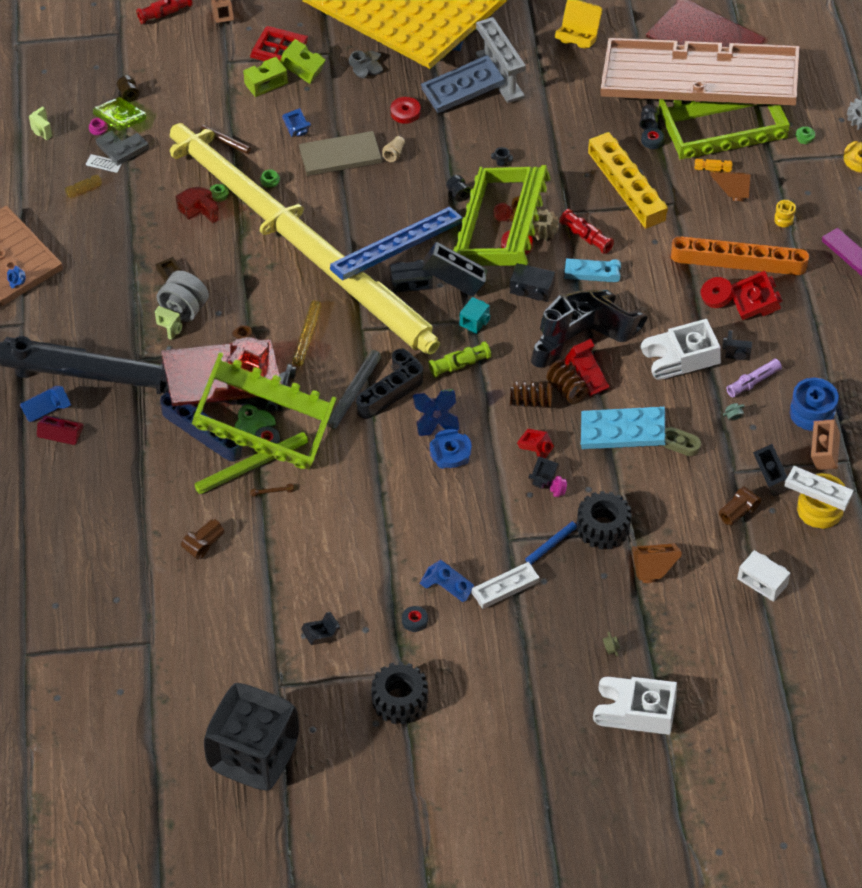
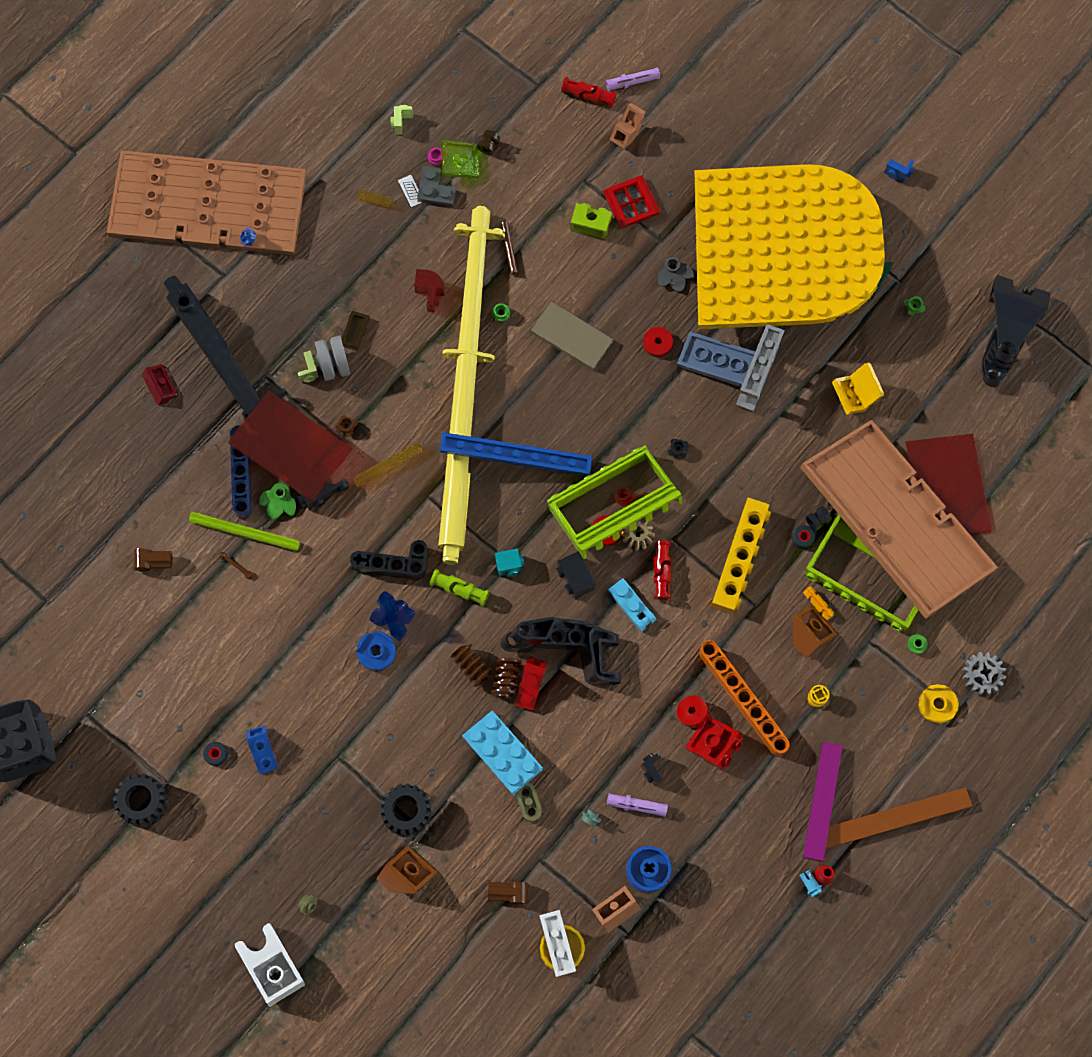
camera: 45 degrees right, 20 degrees up
blue bracket [20,386,71,422] -> none
lime window [191,352,336,470] -> none
bright green plate [209,184,229,202] -> none
clear red brick [226,337,269,369] -> none
black wheel [255,426,280,444] -> none
lime brick [280,39,326,84] -> none
blue bracket [282,108,311,137] -> none
black bracket [301,612,340,645] -> none
dark grey axle [327,350,381,429] -> none
tan cone [382,136,405,162] -> none
black brick [390,260,433,293] -> none
black brick [422,242,488,297] -> none
black wheel [446,175,471,202] -> none
white plate [472,562,539,609] -> none
red bracket [517,429,554,458] -> none
blue bar [525,522,577,565] -> none
black bracket [528,456,559,489] -> none
dark pink plate [550,476,567,497] -> none
white brick [641,319,721,380] -> none
white brick [737,550,790,602] -> none
black brick [753,444,791,497] -> none

